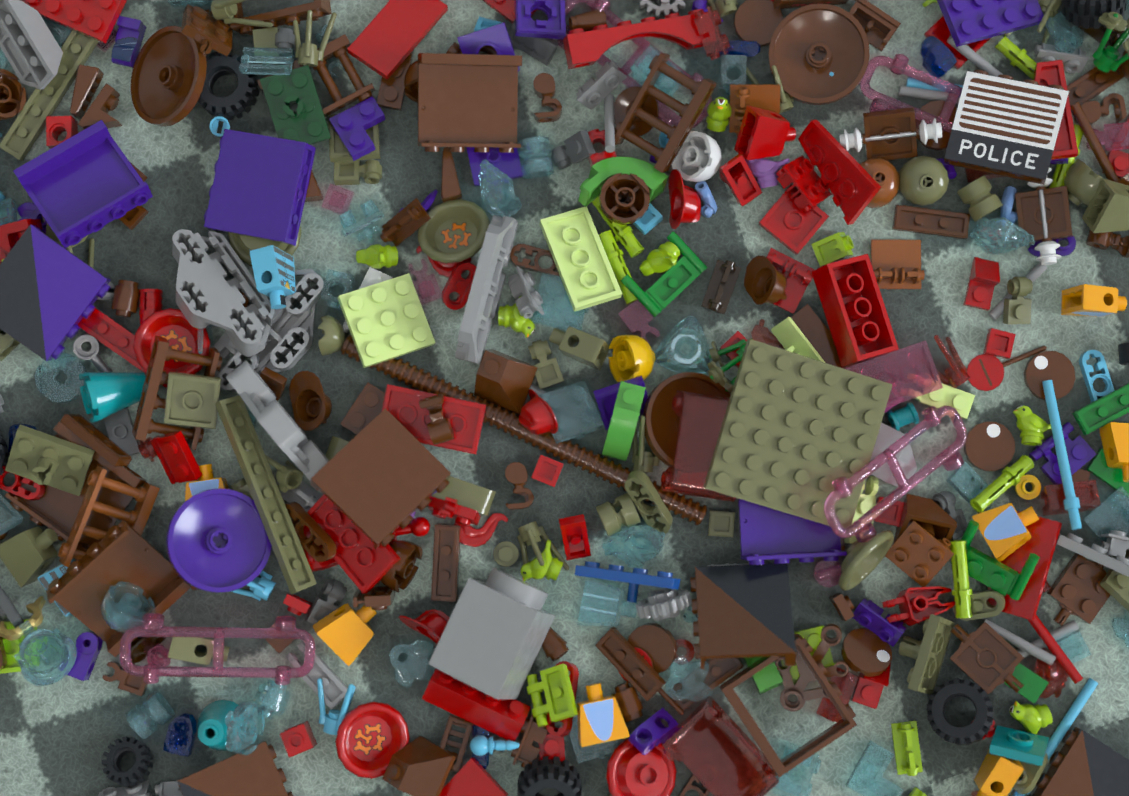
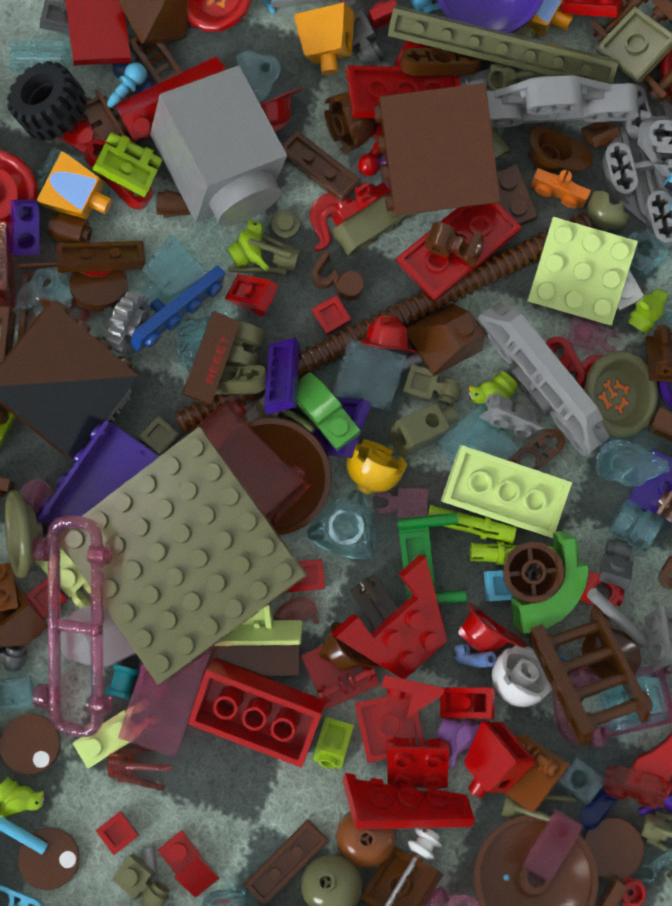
camera: 130 degrees right, 5 degrees down
reddish brown plate [353,586,395,610] -> none
lime animal [639,241,680,276] -> none
lime animal [706,97,731,132] -> none
plant [707,338,753,393] -> none
dark orange hinge [871,239,925,289] -> none
red piece [967,346,1046,391] -> none
none -> reddish brown tile [182,311,241,405]
none -> dark purple plate [264,338,300,414]
none -> red wing [331,554,447,679]
none -> red slope [381,675,445,718]
none -> clear pink slope [522,809,583,882]
none -> orange plate [531,168,591,209]

